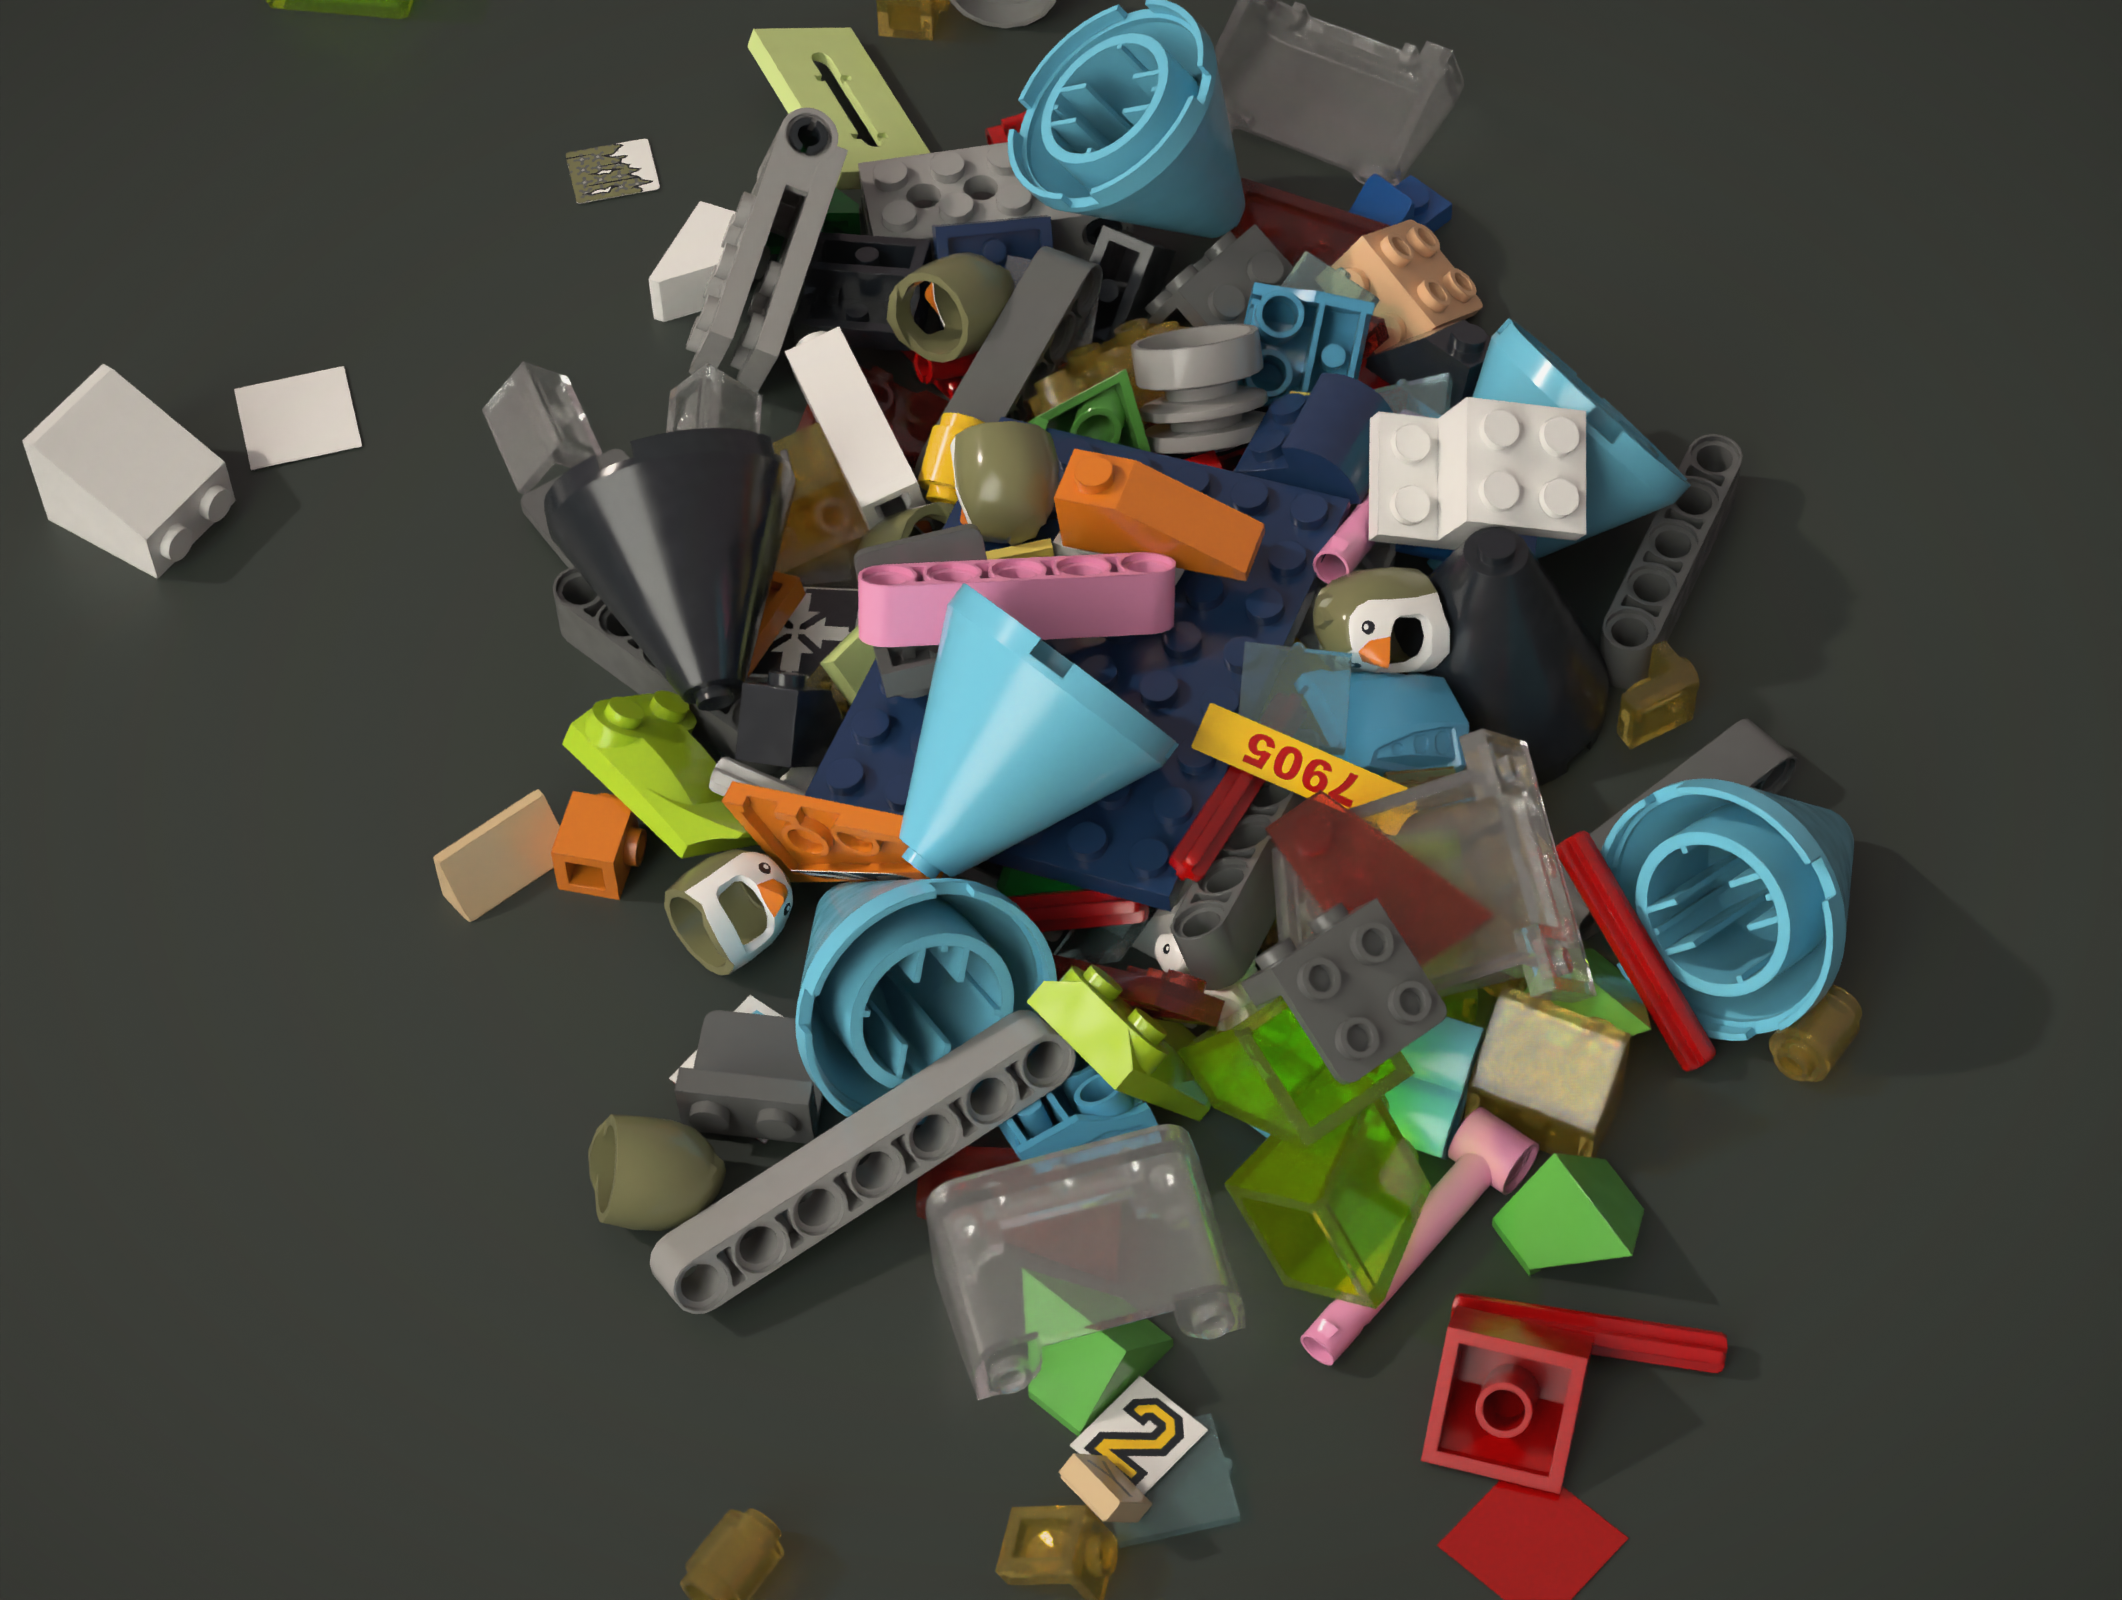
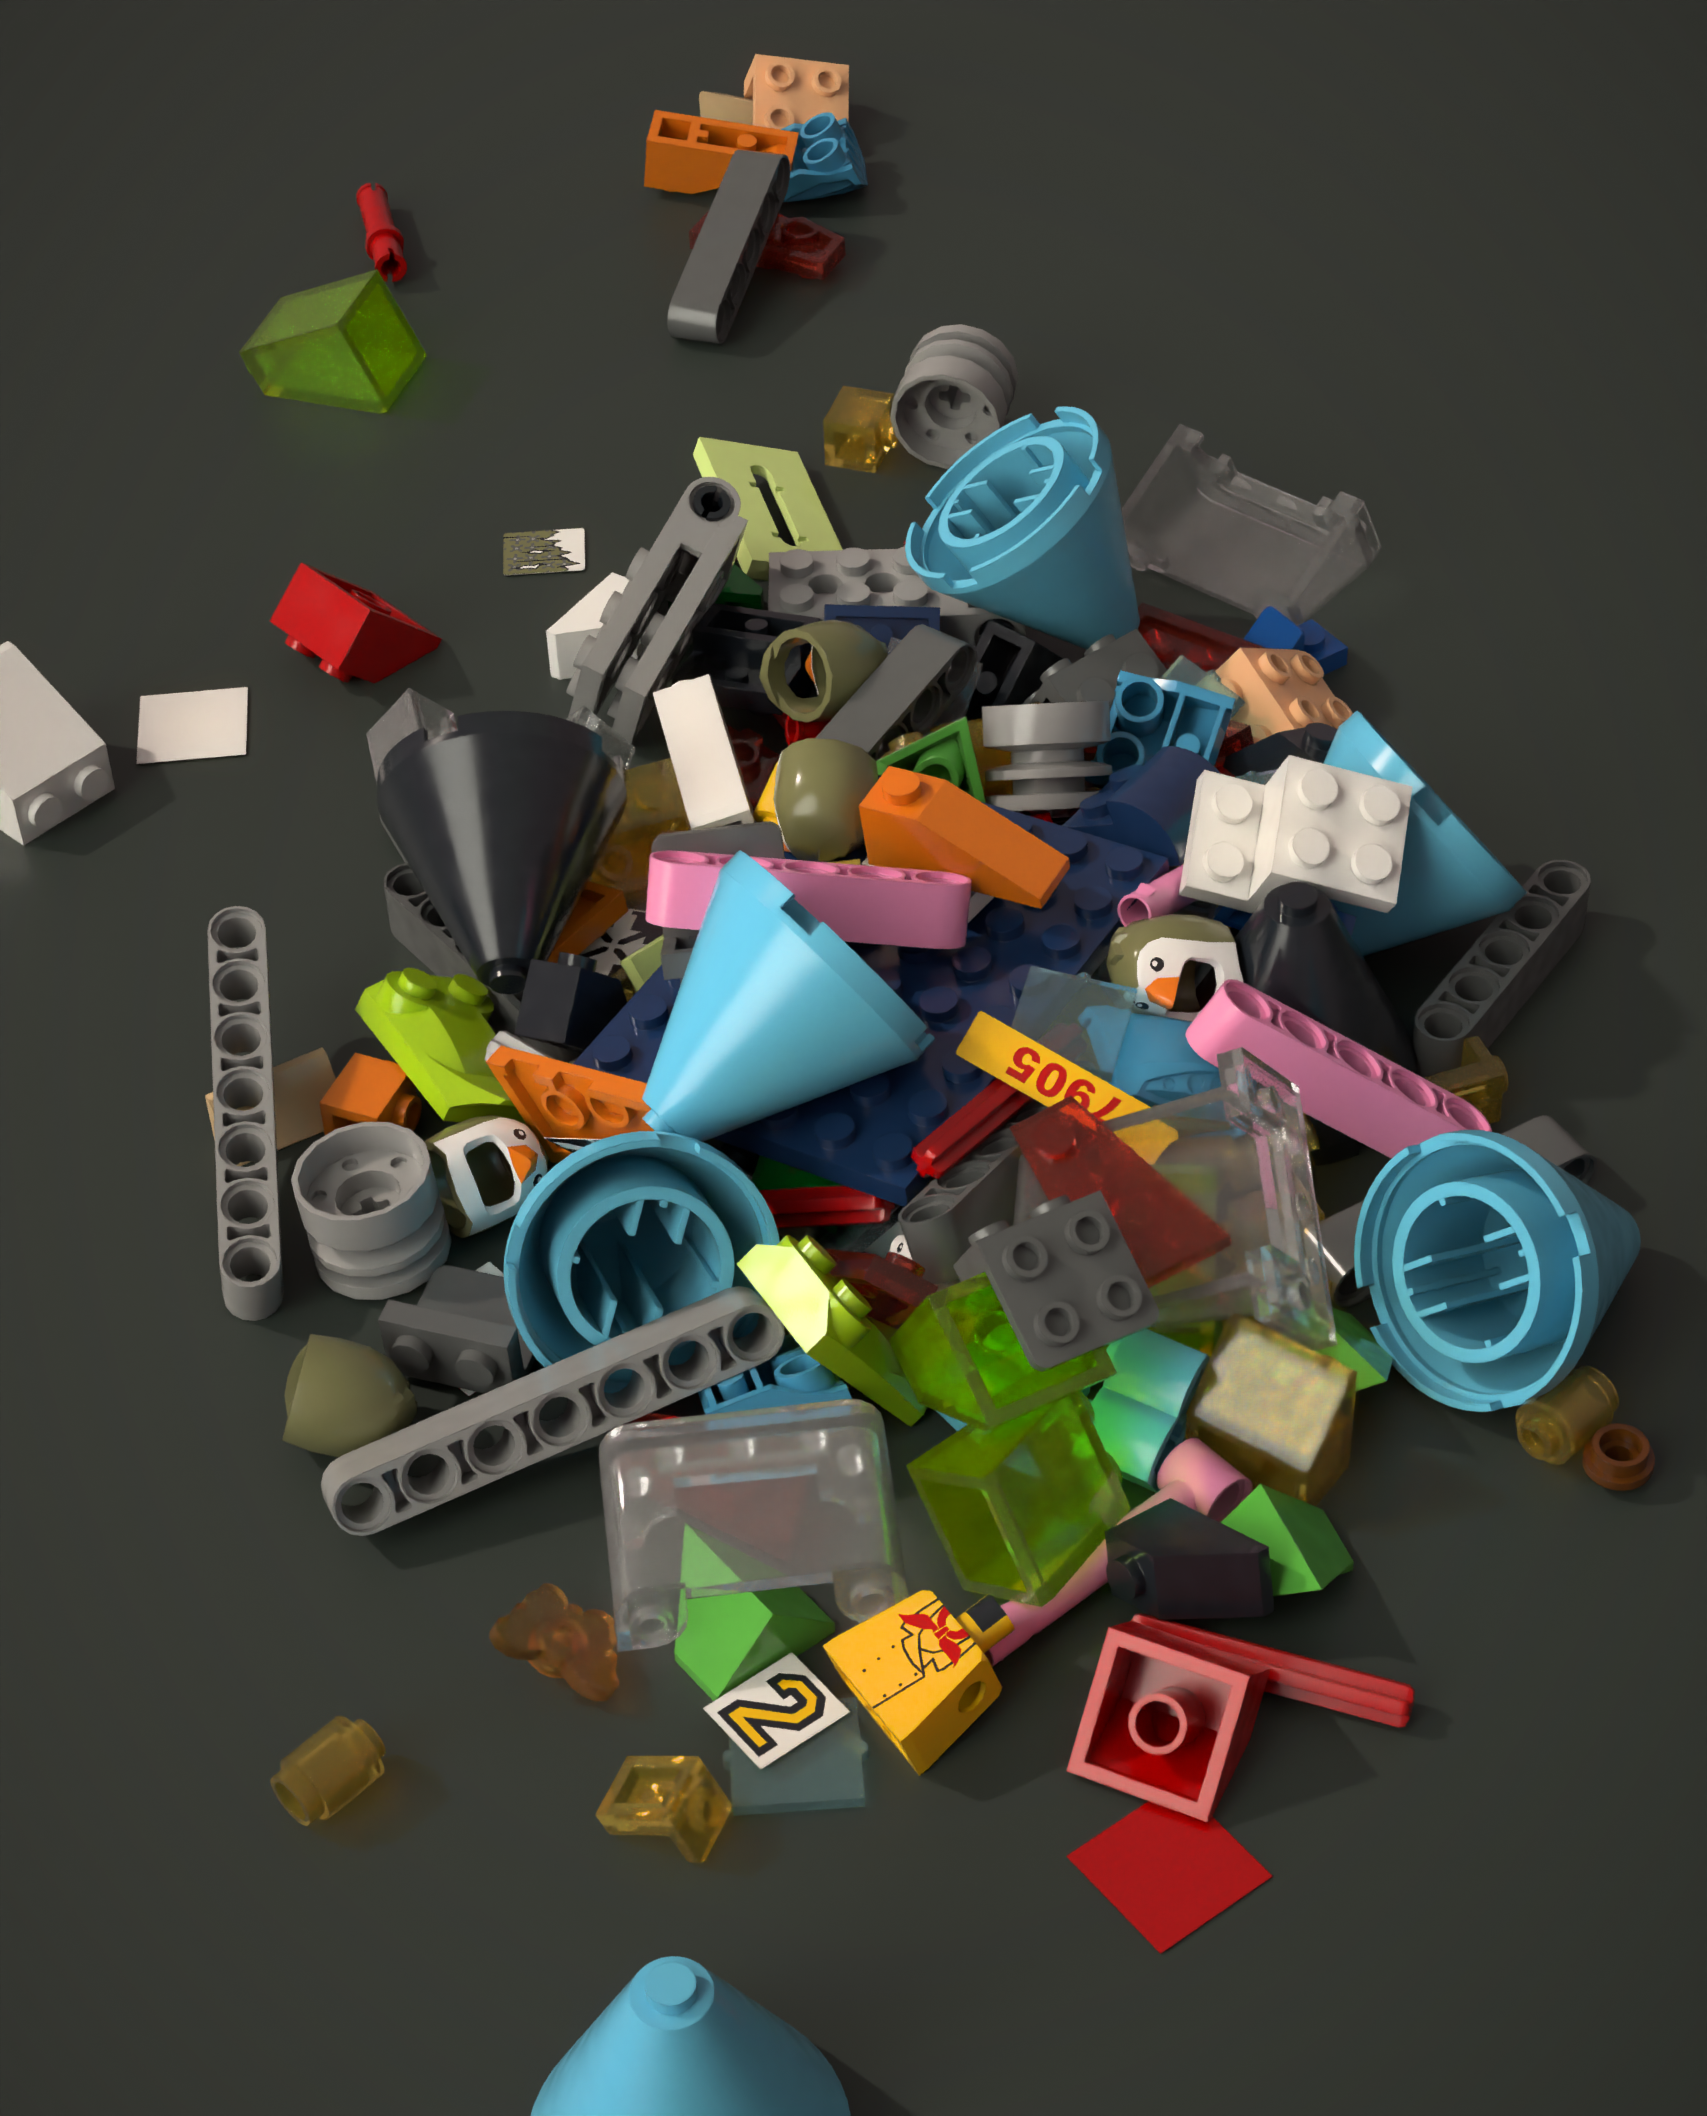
camera: 10 degrees right, 10 degrees down
tan tile [1059,1453,1153,1523] -> none
red axle [1555,830,1716,1072] -> none
none -> light grey beam [207,906,284,1321]
none -> red slope [270,562,442,684]
none -> light grey wheel [291,1122,452,1300]
none -> clear orange animal [489,1583,619,1702]
none -> yellow torso [823,1590,1015,1776]
none -> black slope [1105,1498,1274,1620]
none -> bright pink beam [1185,979,1492,1159]
none -> reddish brown plate [1582,1423,1655,1491]

